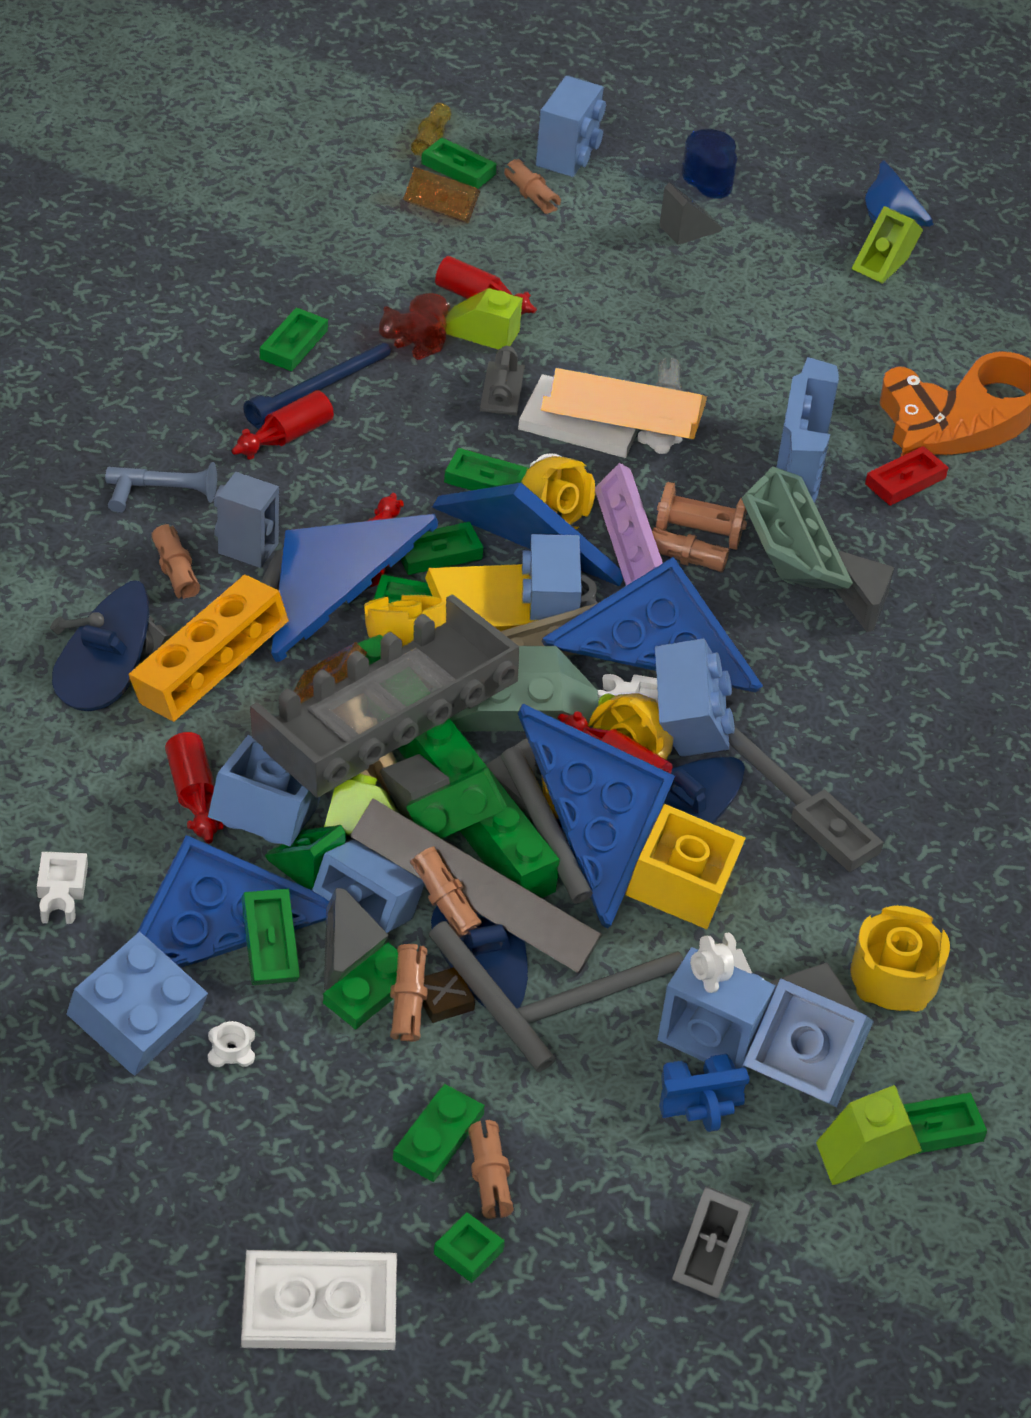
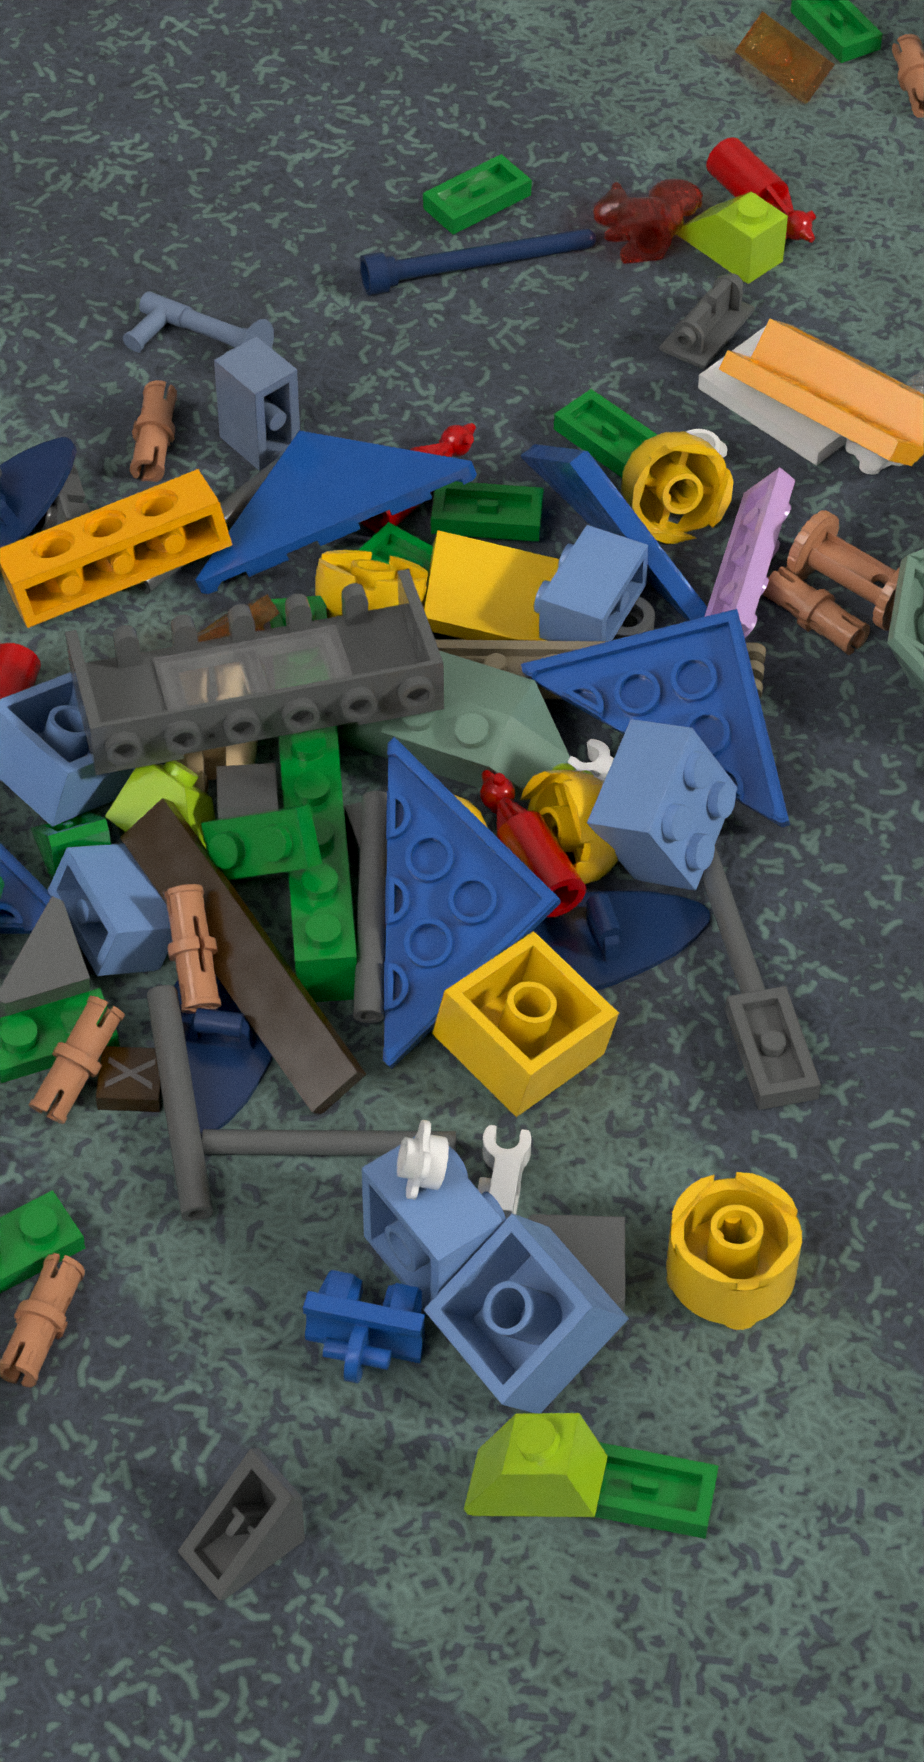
camera: 30 degrees right, 5 degrees up
red wheel [231,390,334,459] -> none

